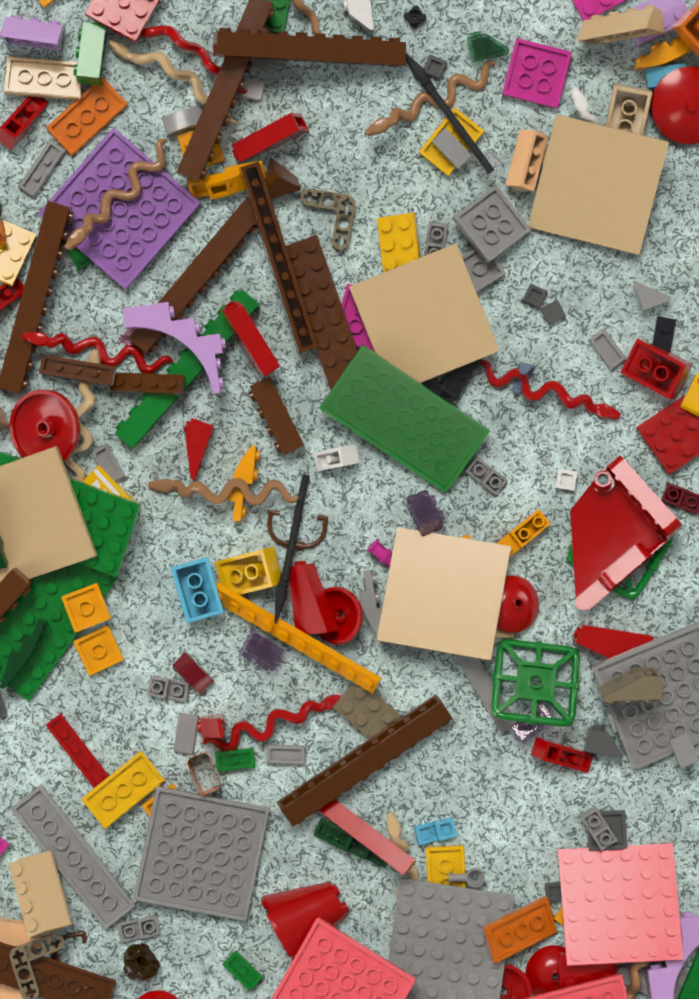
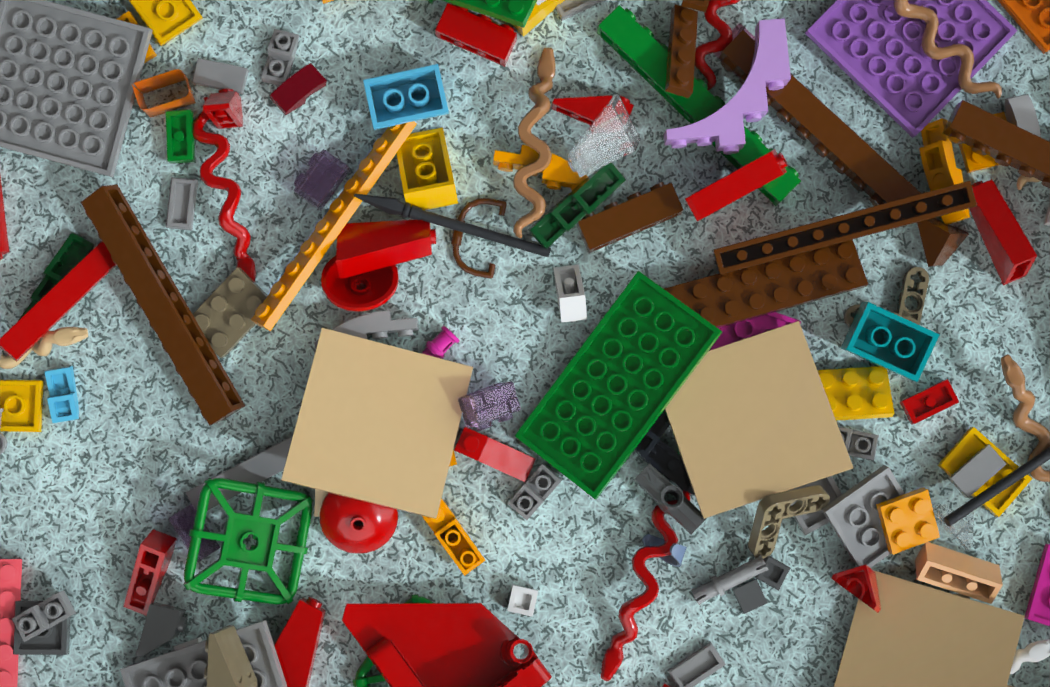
camera: 85 degrees right, 5 degrees down
none -> red brick [435,3,517,67]
none -> slope [454,427,536,482]
none -> dark green slope [528,160,626,249]
none -> clear slope [568,94,641,177]
none -> dark grey piece [634,464,707,535]
none -> light grey pin [691,555,769,605]
none -> dark tan beam [748,485,830,559]
none -> red slope [831,564,881,613]
none -> teal brick [841,302,940,382]
none -> light orange plate [876,487,940,555]
none -> red plate [900,379,959,425]

